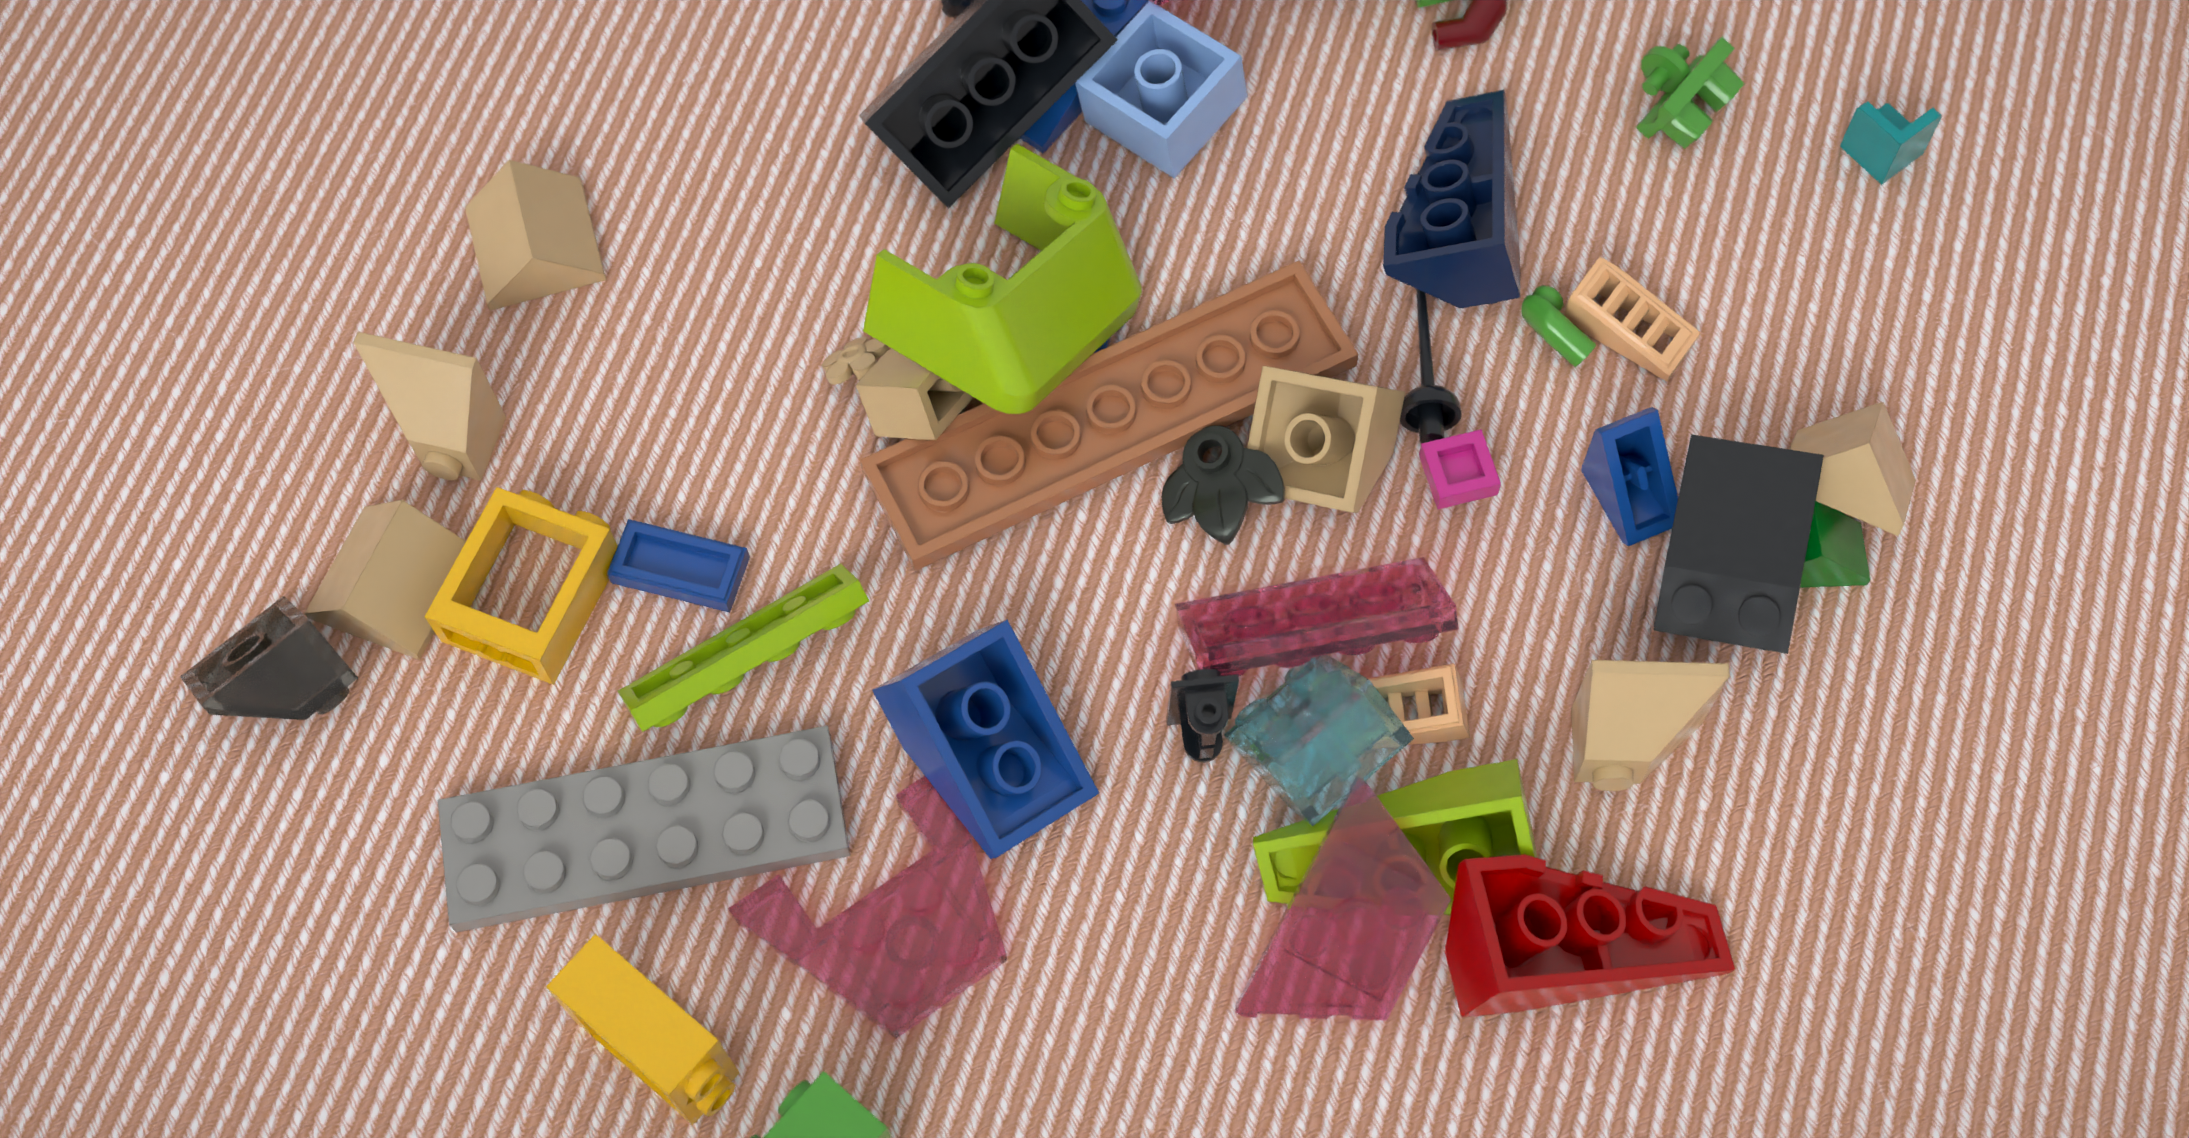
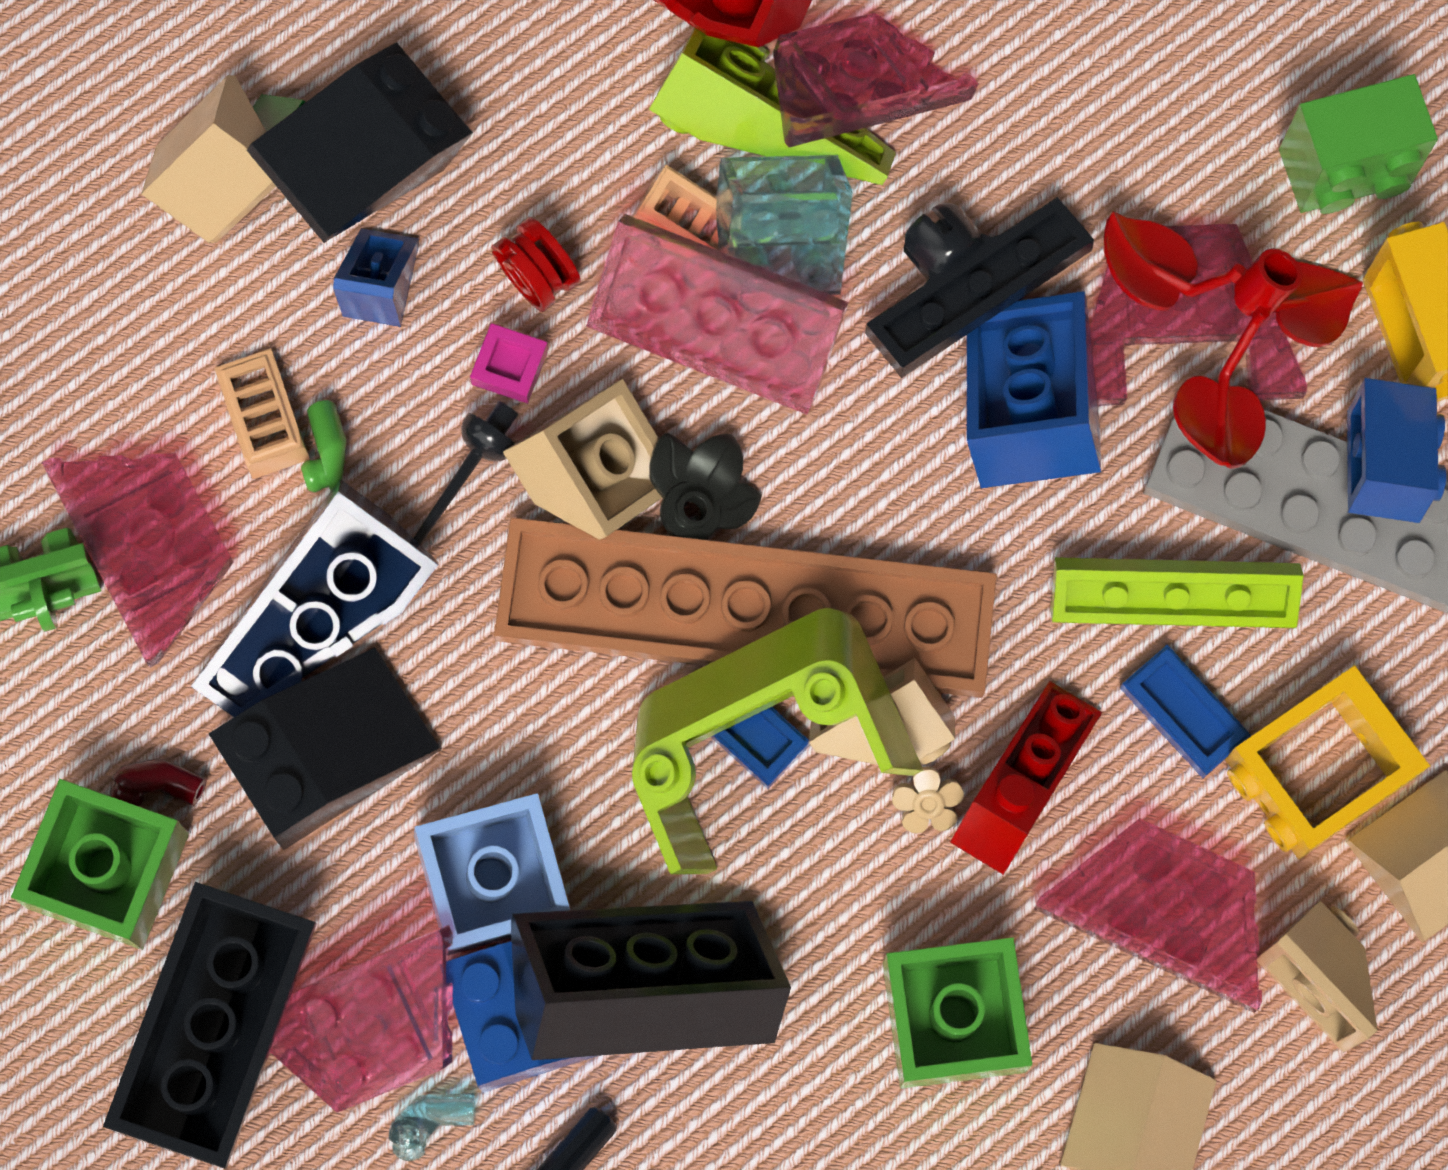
camera: 150 degrees left, 10 degrees up
black hinge [1166,669,1239,763] -> none
tan slope [1571,660,1730,791] -> none
none -> clear pink wing [42,453,234,668]
none -> black slope [209,648,441,850]
none -> red wheel [491,216,581,312]
none -> black plate [865,197,1094,378]
none -> bright green brick [882,937,1033,1089]
none -> red slope [950,681,1102,875]
none -> clear pink wing [1034,818,1262,1013]
none -> red plant [1104,211,1363,469]
none -> blue brick [1347,378,1446,523]

